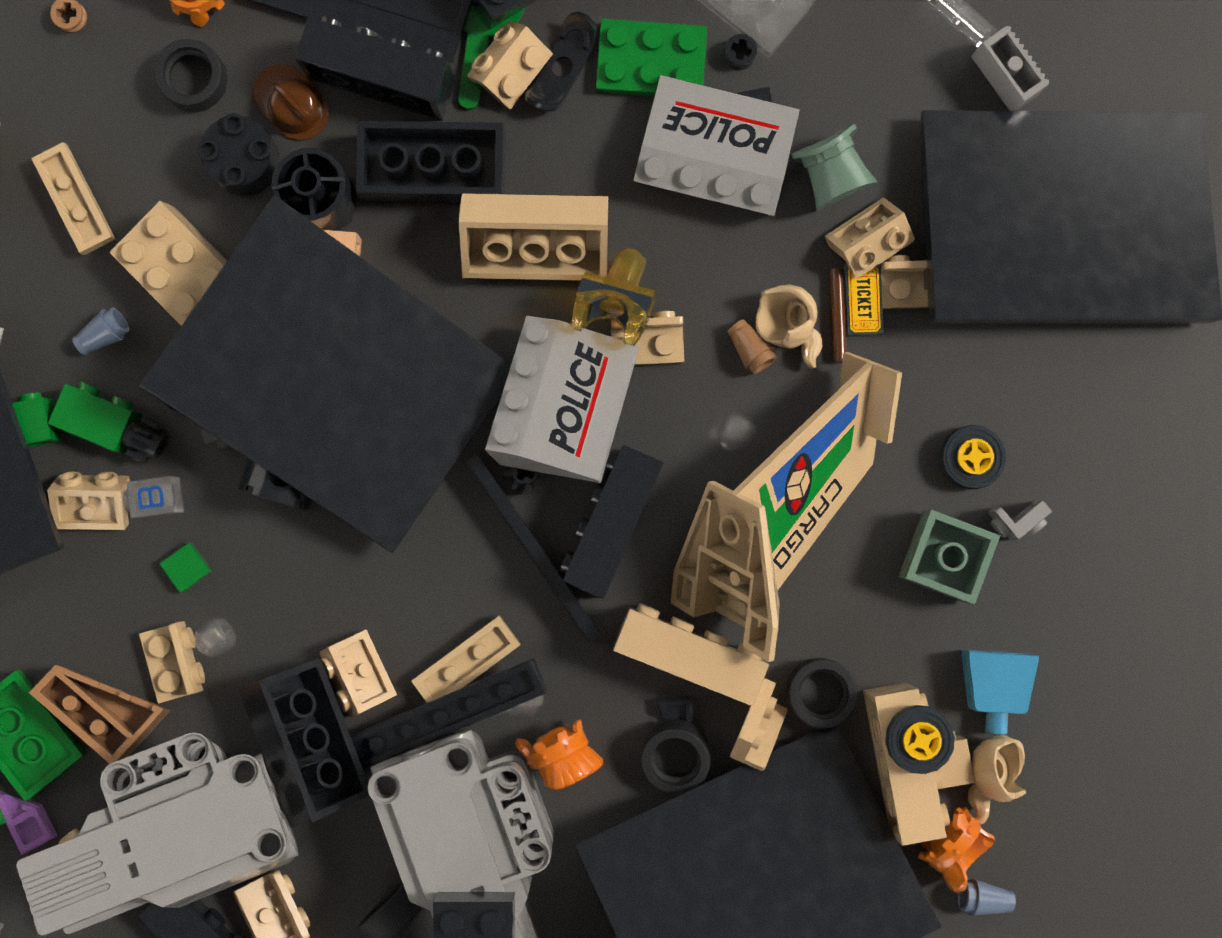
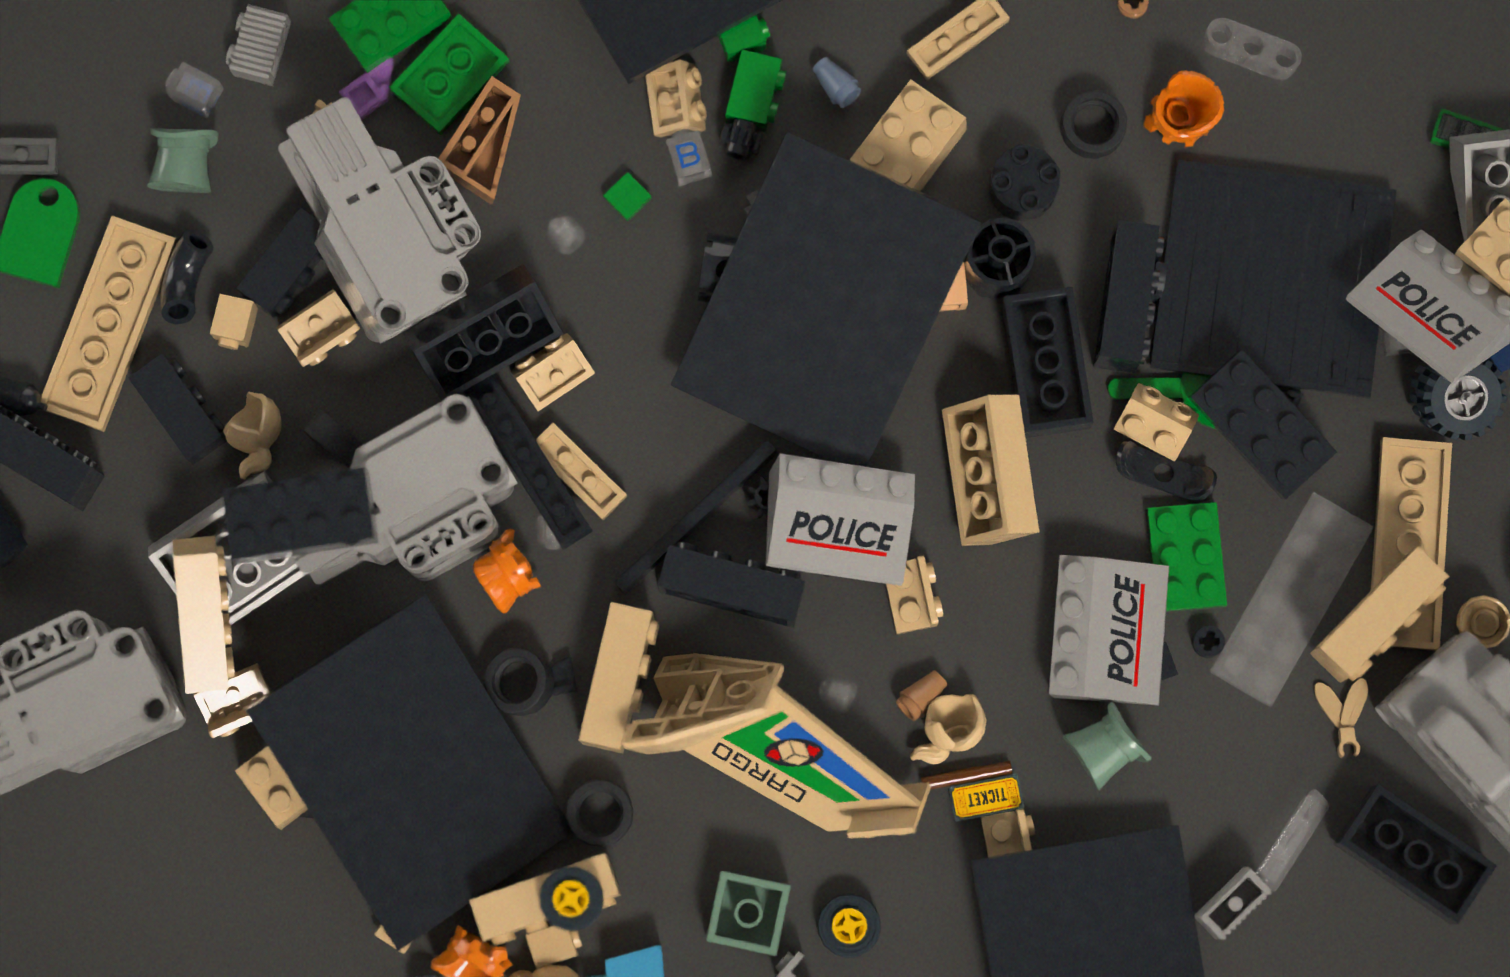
camera: 85 degrees right, 5 degrees down
tan bracket [139,621,205,703] -> none
reddish brown piece [252,64,329,141] -> none
clear yellow connector [571,248,656,346] -> none
tan bracket [730,678,787,771] -> none
tan bracket [824,197,915,278] -> none

